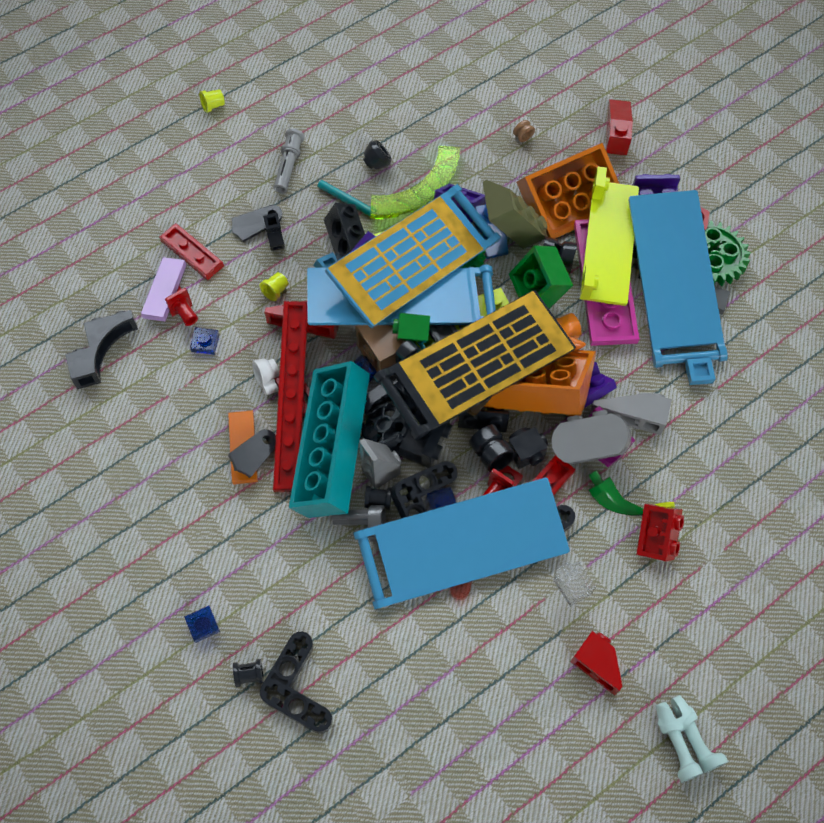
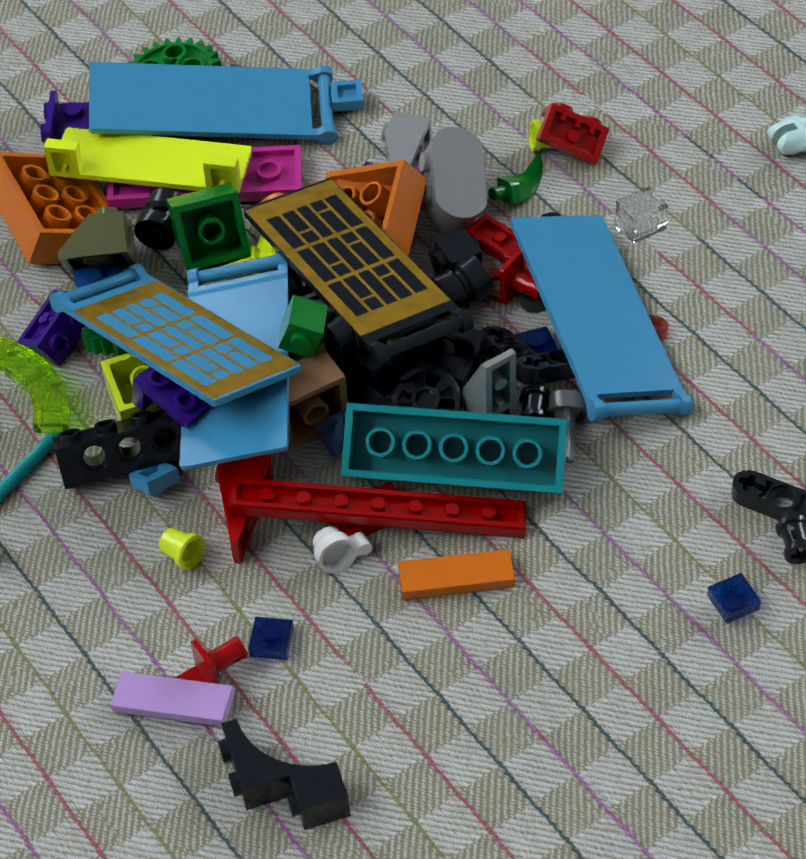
camera: 85 degrees left, 15 degrees down
tile [159,223,224,281] -> none
black piece [228,429,276,478] -> none
piece [232,205,283,242] -> none
black piece [263,213,285,251] -> none
red slope [570,631,623,696] -> none

